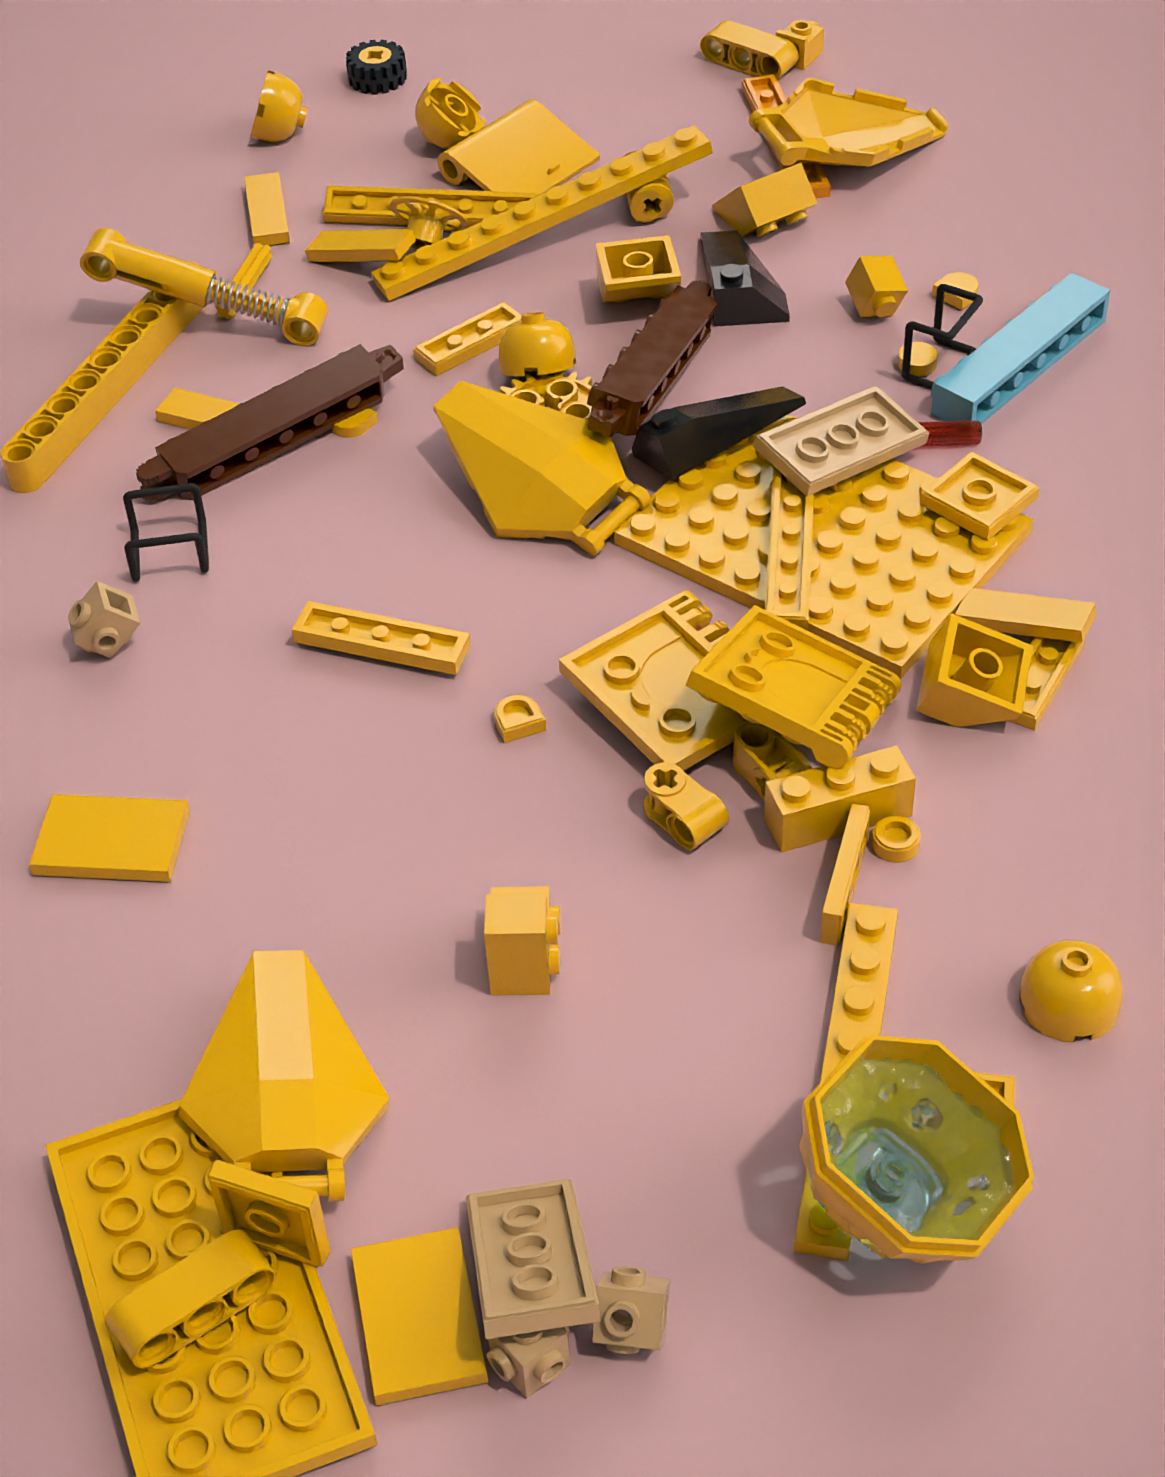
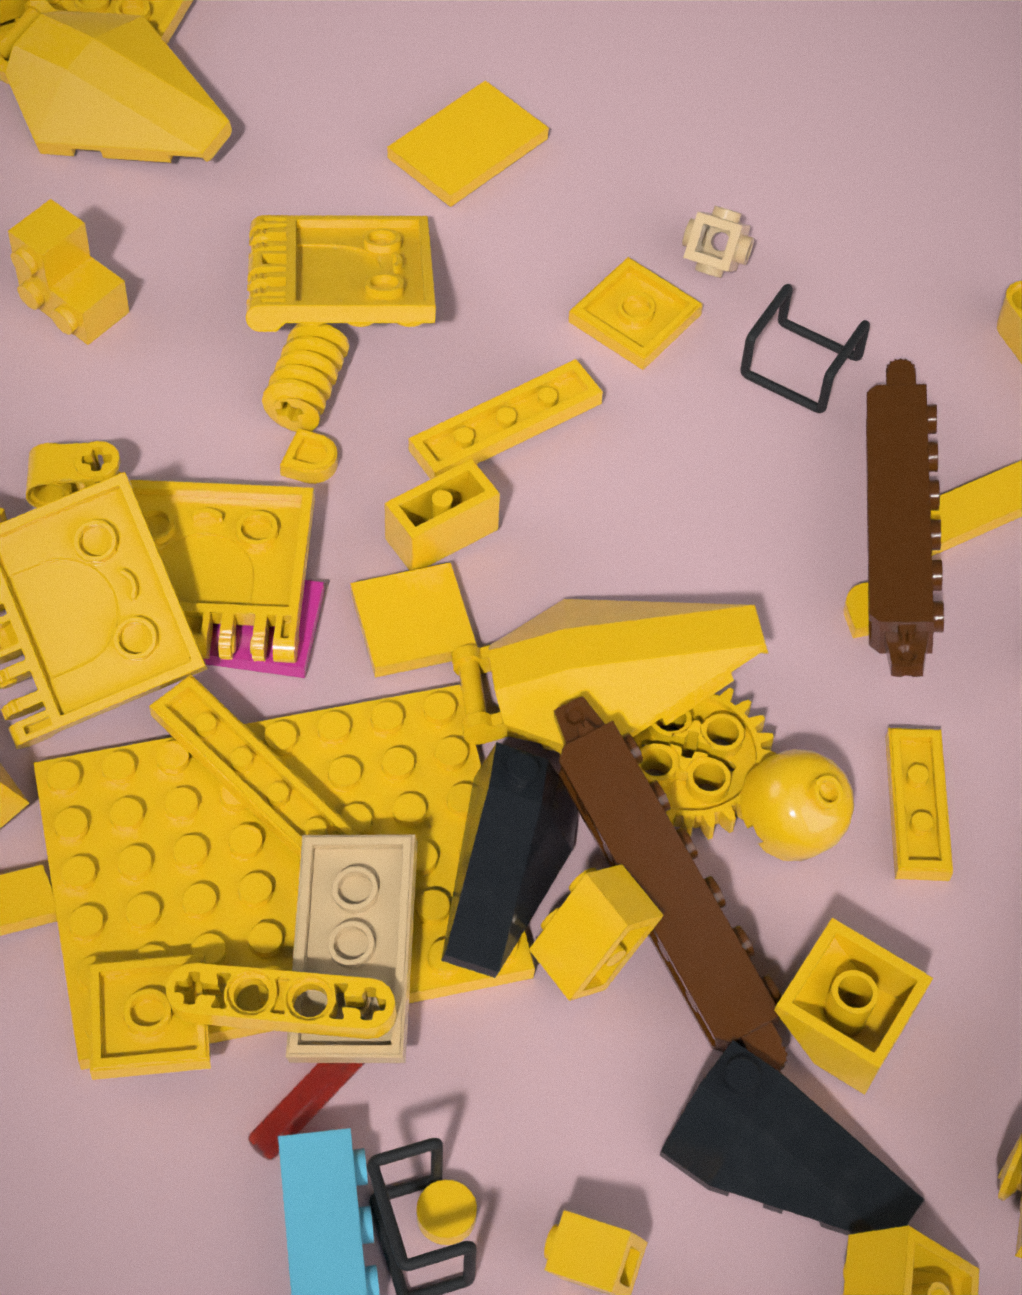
camera: 125 degrees right, 10 degrees up
none -> yellow beam [166,963,397,1039]
none -> yellow hinge [246,215,436,332]
none -> yellow piece [262,323,350,432]
none -> yellow tile [350,562,477,678]
none -> yellow brick [384,458,500,571]
none -> yellow brick [529,864,664,1001]
none -> yellow tile [568,257,703,370]

